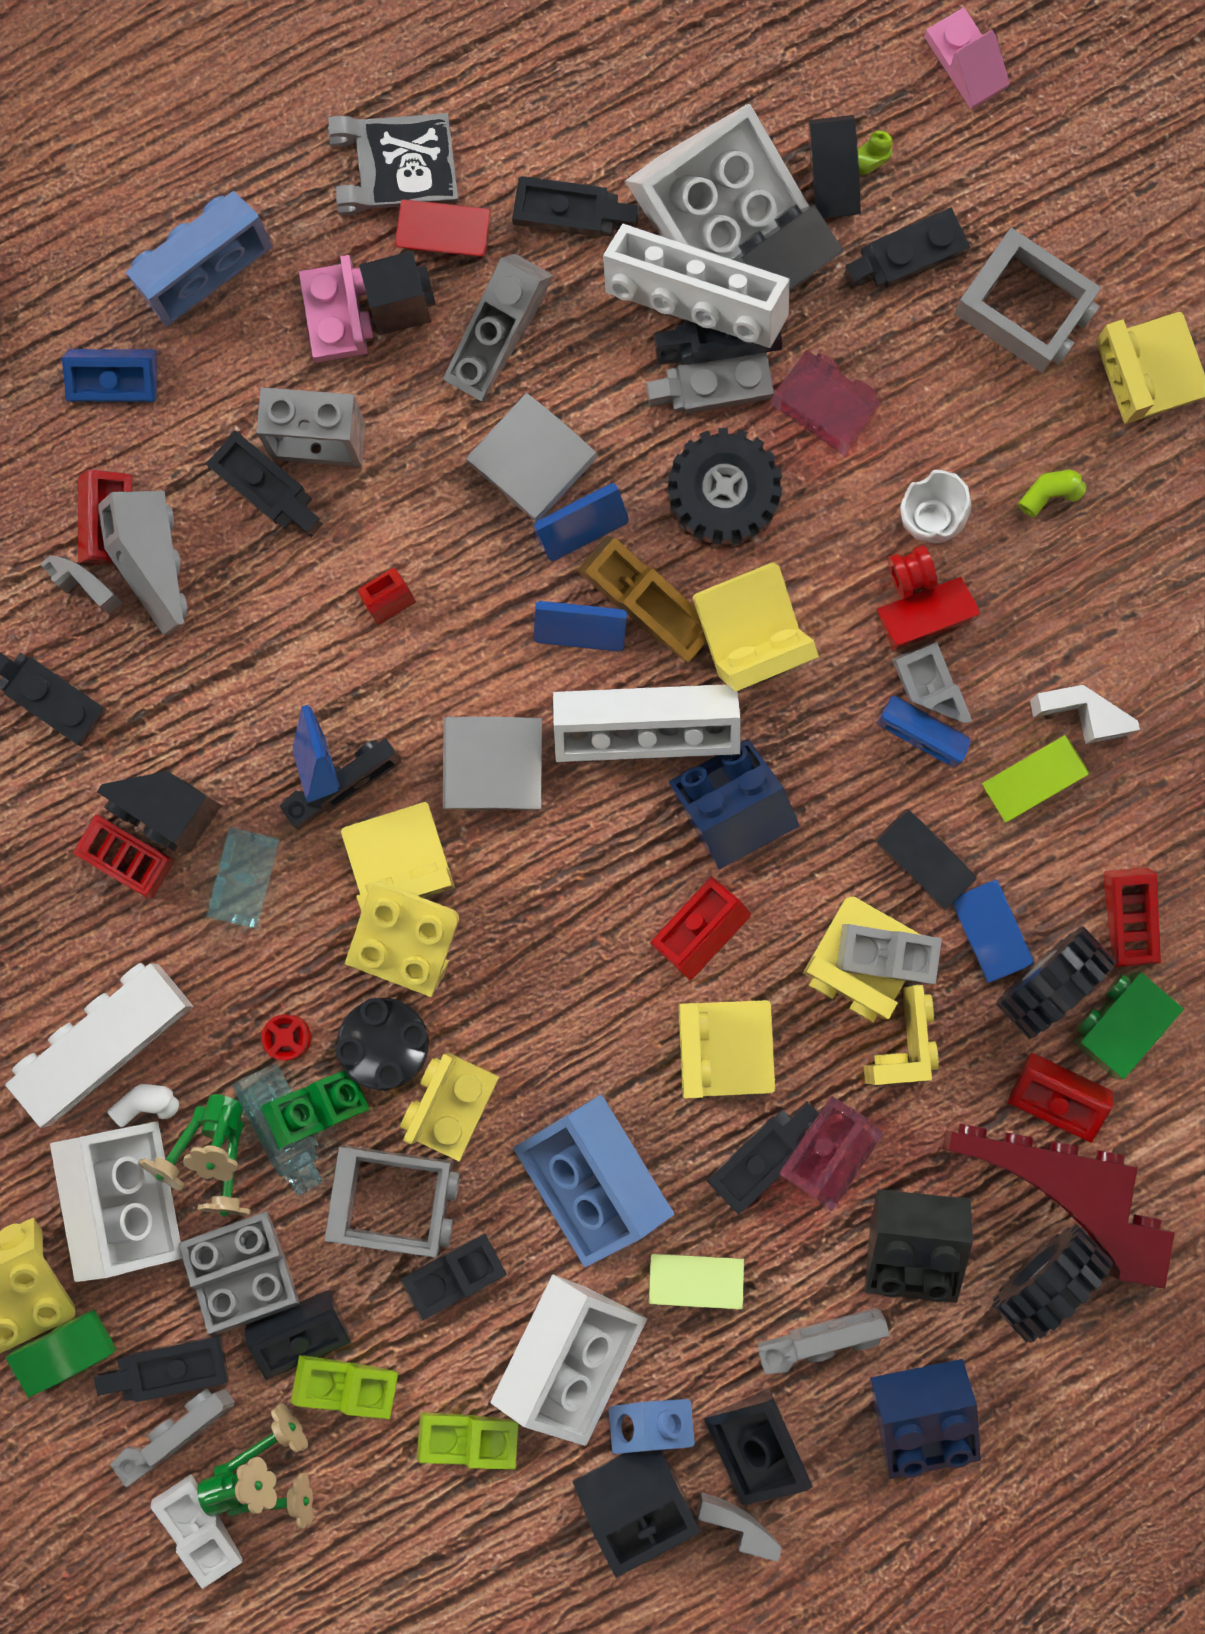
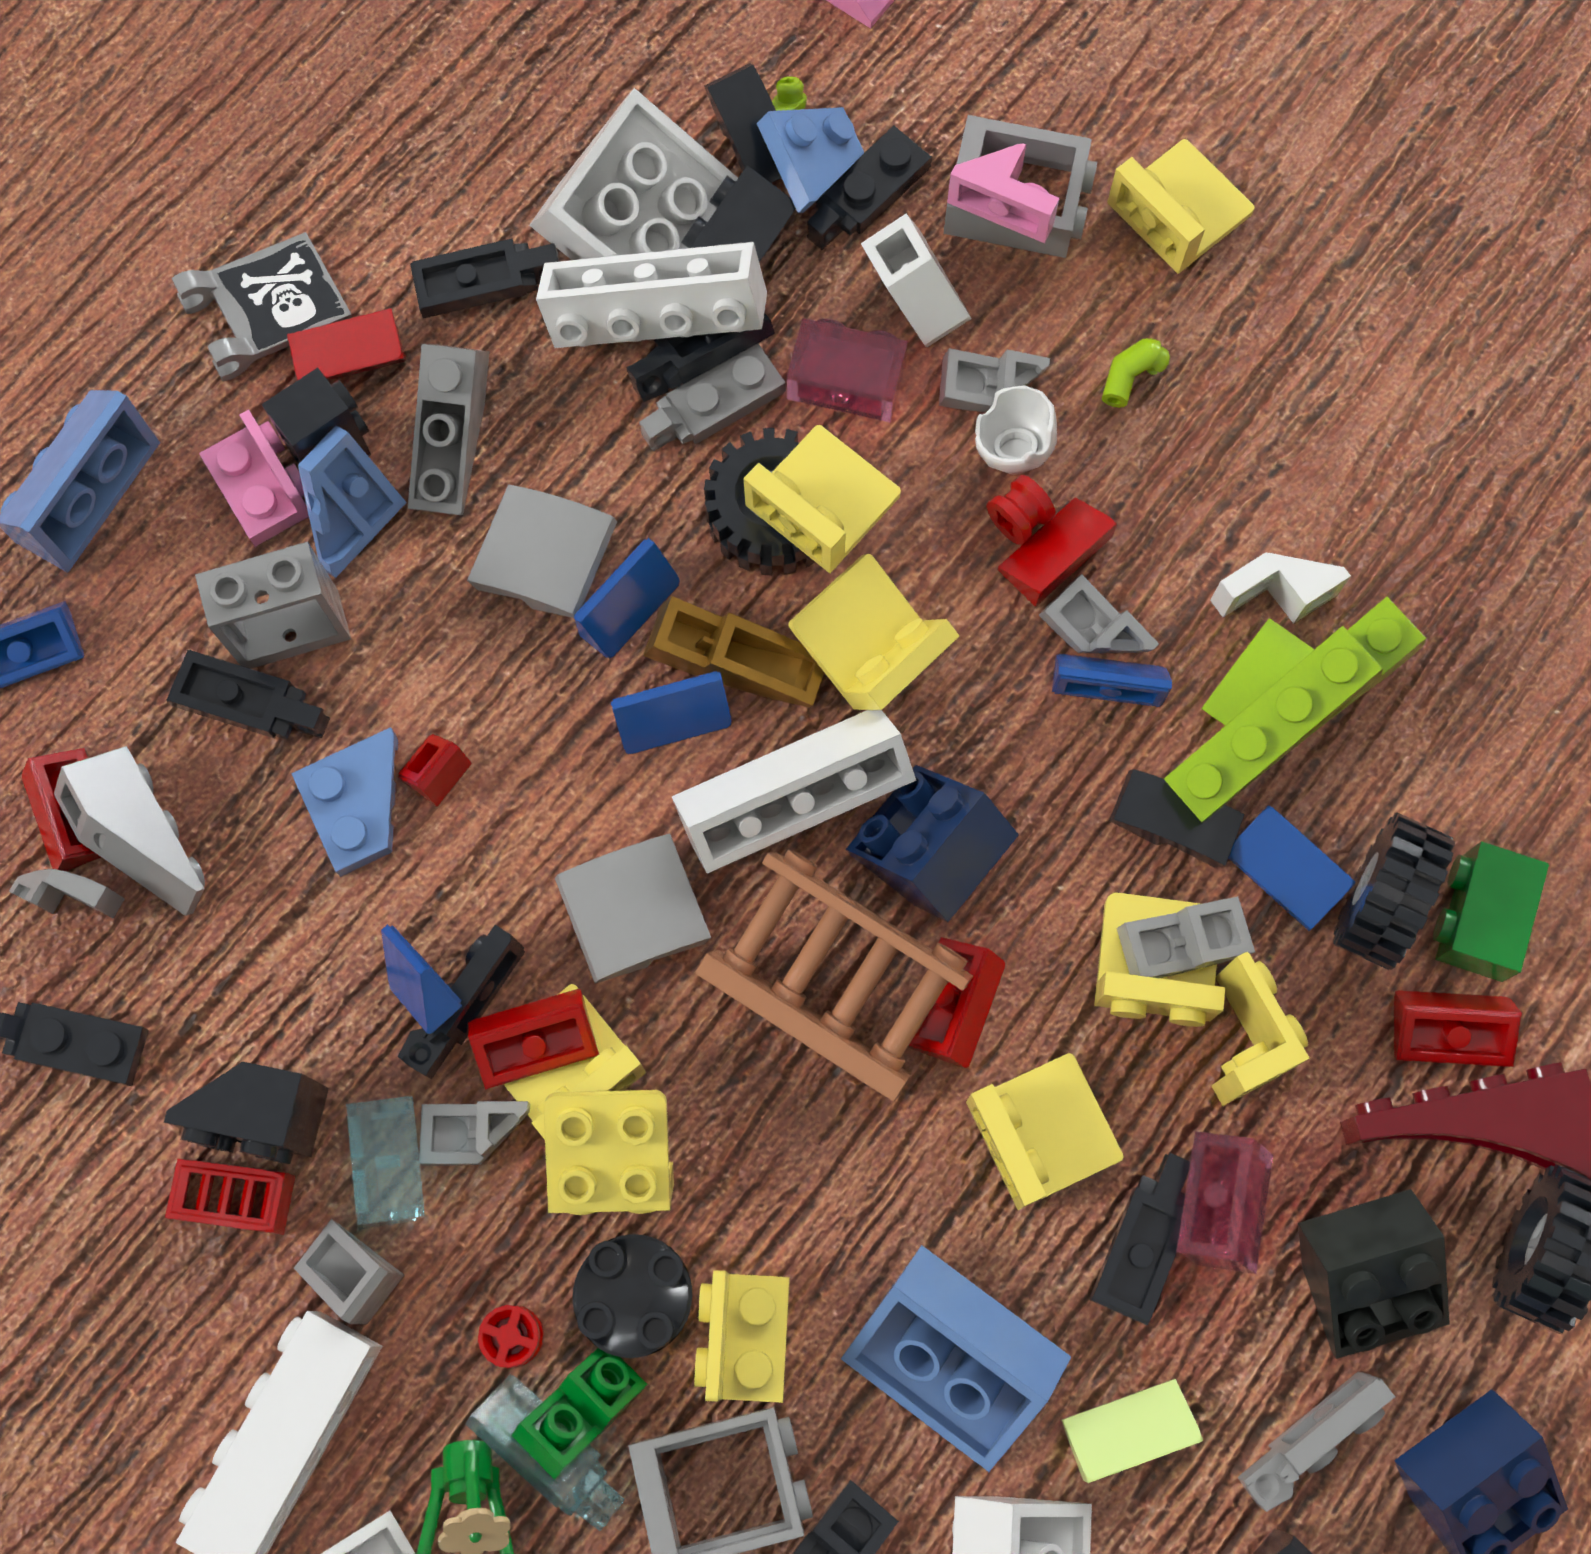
camera: 25 degrees left, 10 degrees down
white arm [107,1084,179,1127] -> none
red slope [1104,867,1161,968] -> none
none -> medium blue wing [291,727,398,877]
none -> light grey slope [294,1219,404,1325]
none -> medium blue wing [298,425,407,578]
none -> light grey slope [419,1101,530,1166]
none -> red slope [468,989,599,1090]
none -> nougat fence [695,849,973,1102]
none -> light yellow bracket [743,425,901,573]
none -> medium blue wing [757,107,864,213]
none -> white slope [861,213,972,347]
none -> light grey slope [939,348,1050,412]
none -> bright pink slope [947,143,1059,243]
none -> lime arch [1164,596,1426,823]

